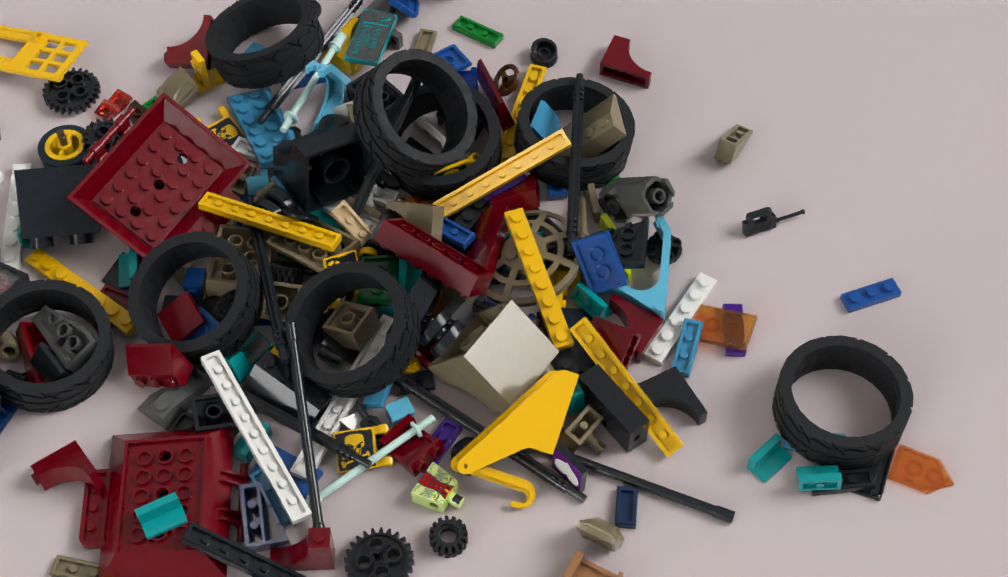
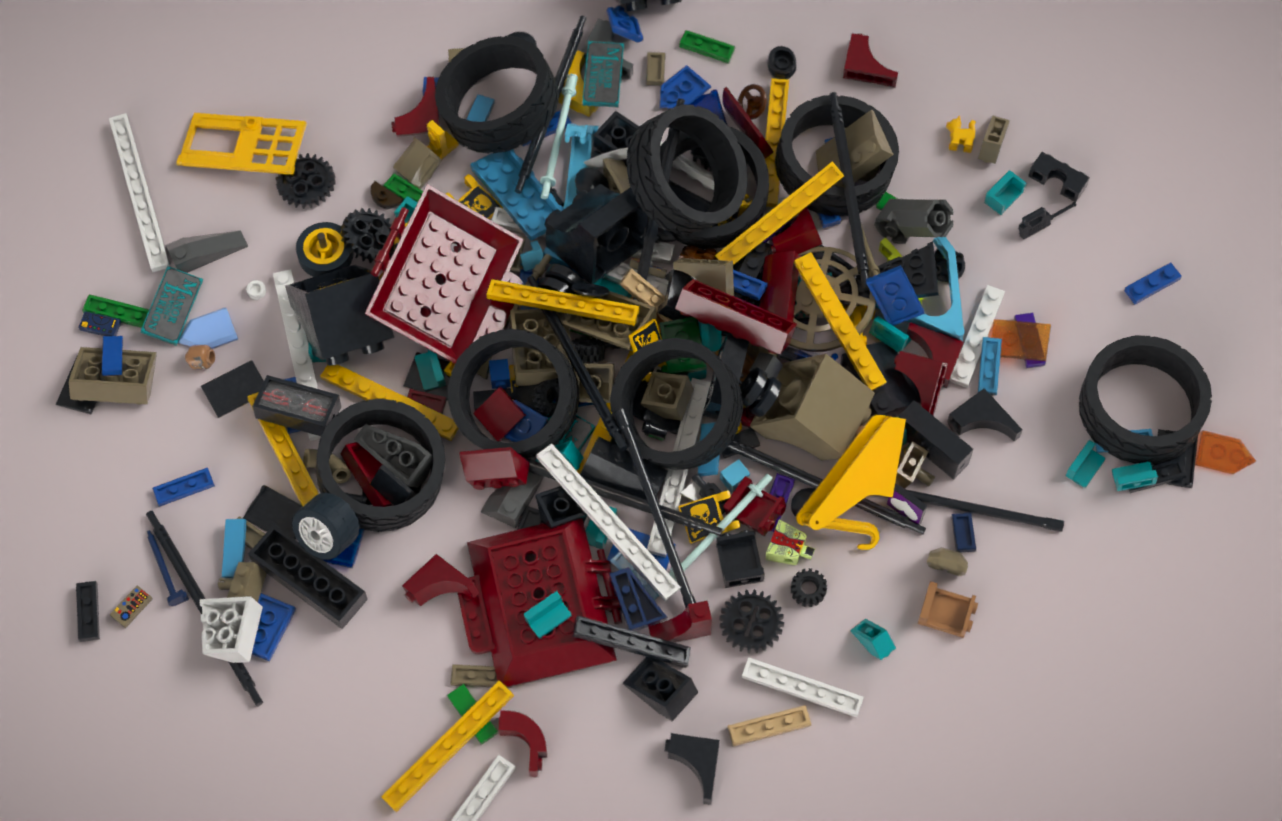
camera: 10 degrees left, 10 degrees up
clear red slope [94,88,133,121] -> none
yellow tile [358,247,378,261] -> none
dark azure slope [530,100,561,141] -> none
yellow plate [569,317,684,458] -> none
dark tan tile [587,183,601,224] -> none
none -> black panel [716,530,765,588]
none -> yellow animal [946,116,976,153]
none -> teal panel [984,170,1026,215]
none -> black arch [1028,152,1090,202]

